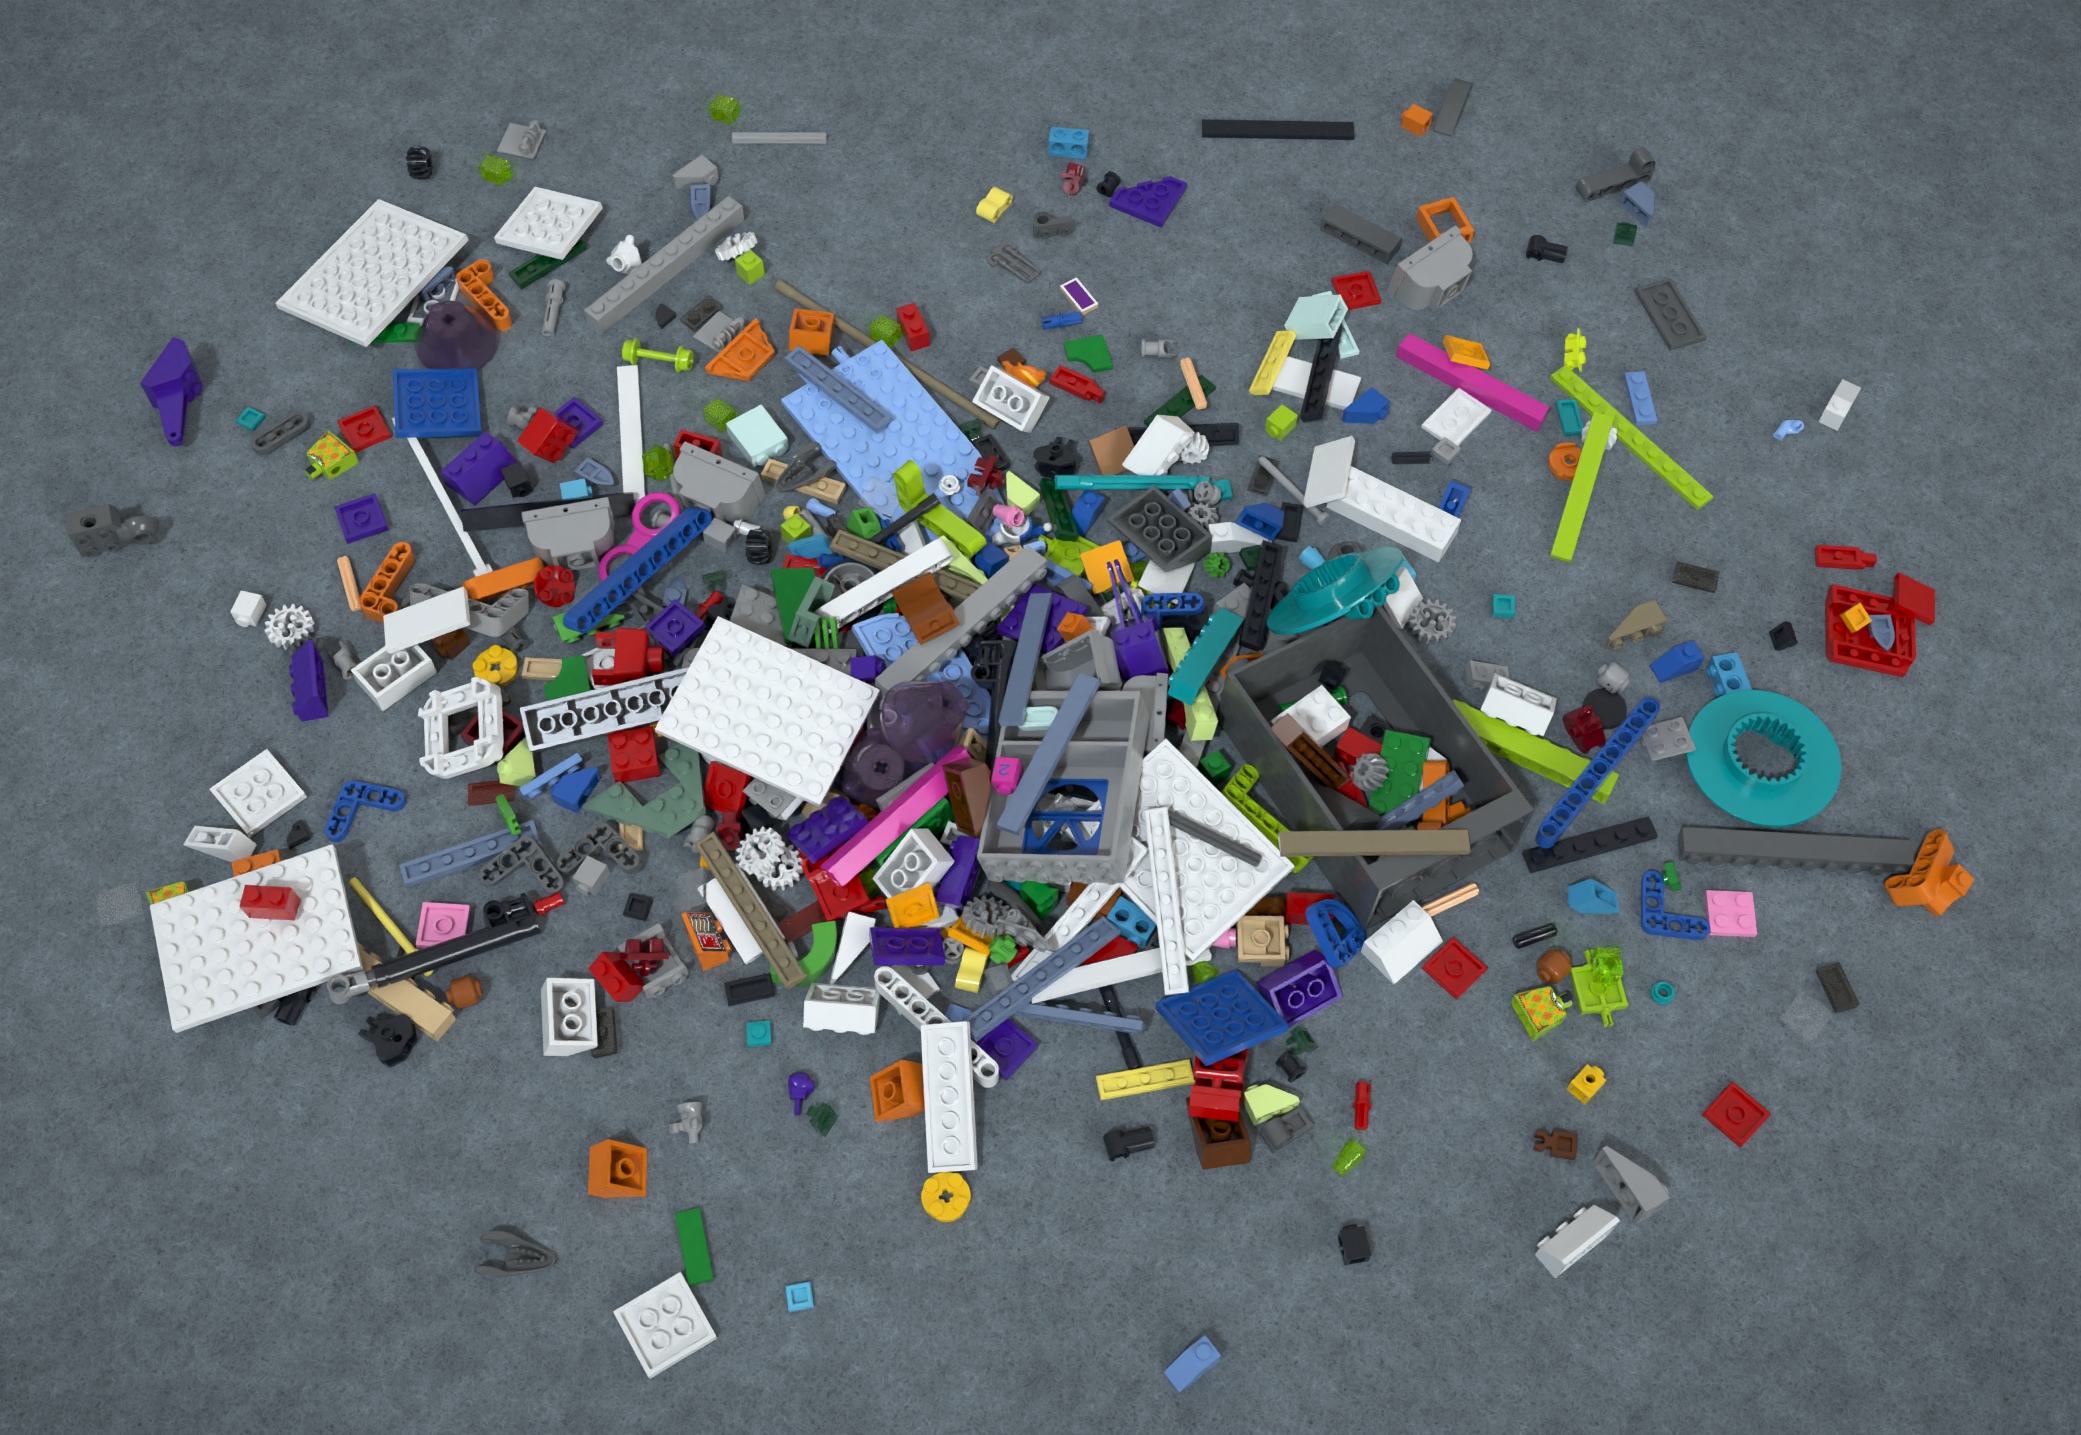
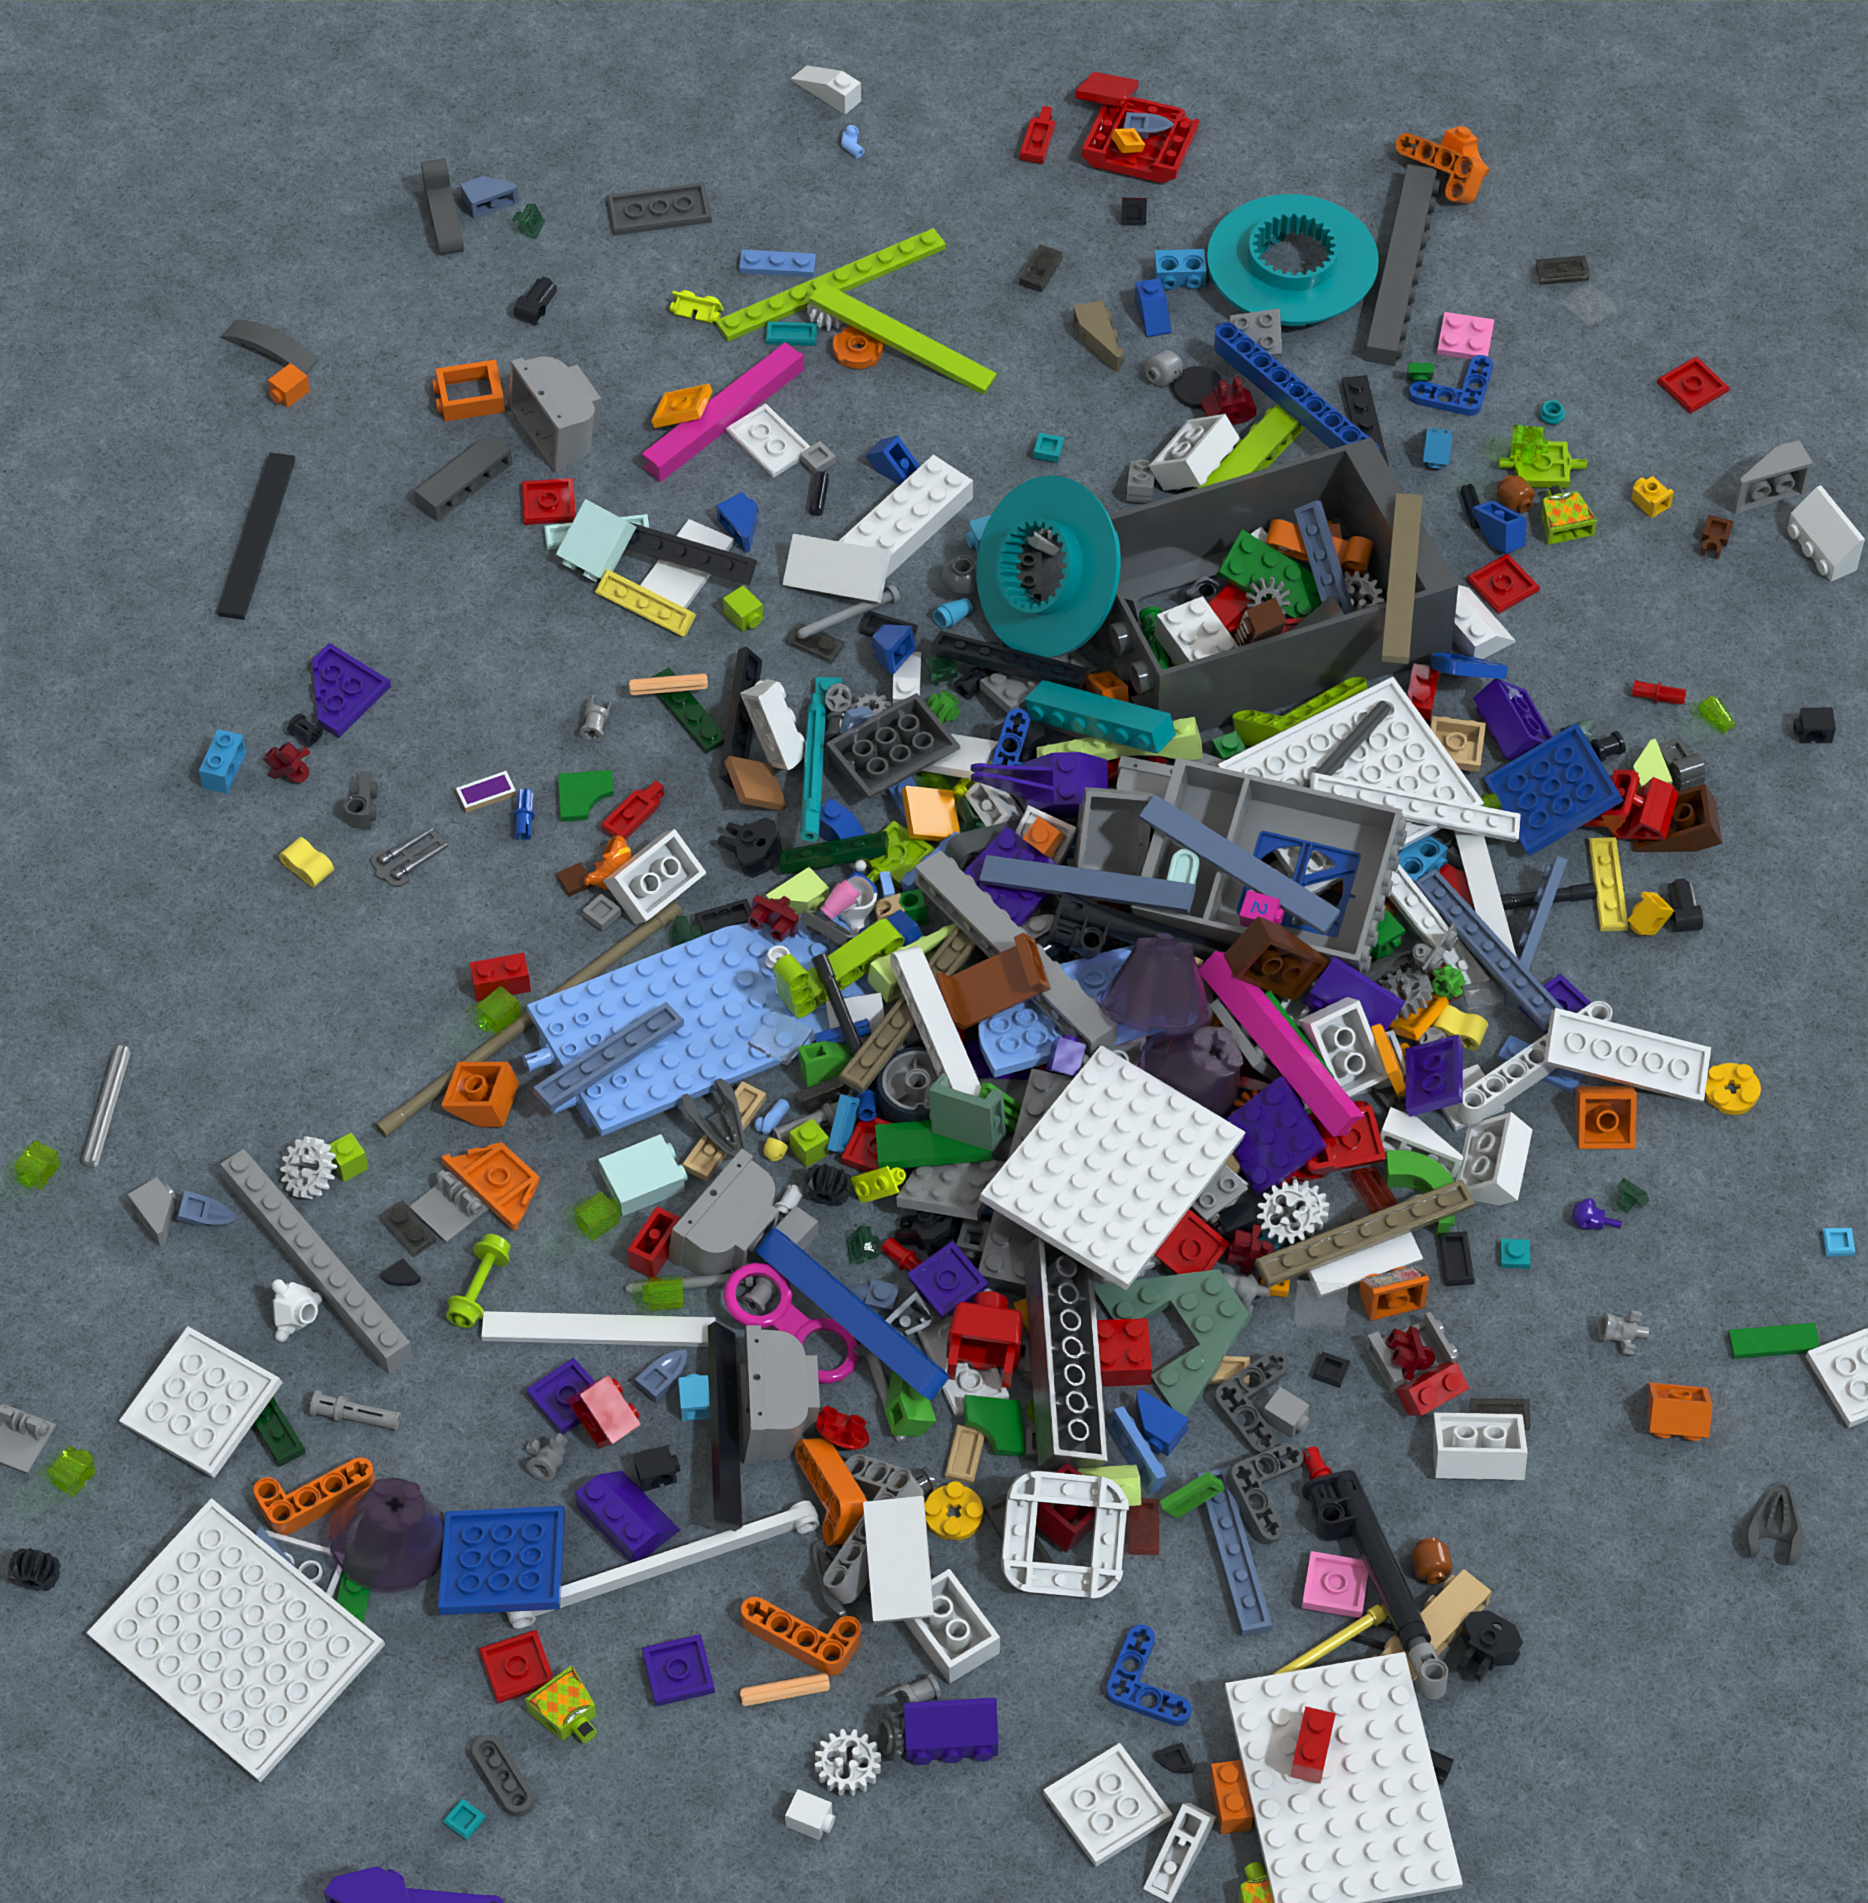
camera: 80 degrees left, 5 degrees down
none -> neon yellow hinge [851,1166,906,1203]
none -> blue slope [1472,500,1526,553]
none -> yellow brick [1628,891,1674,936]

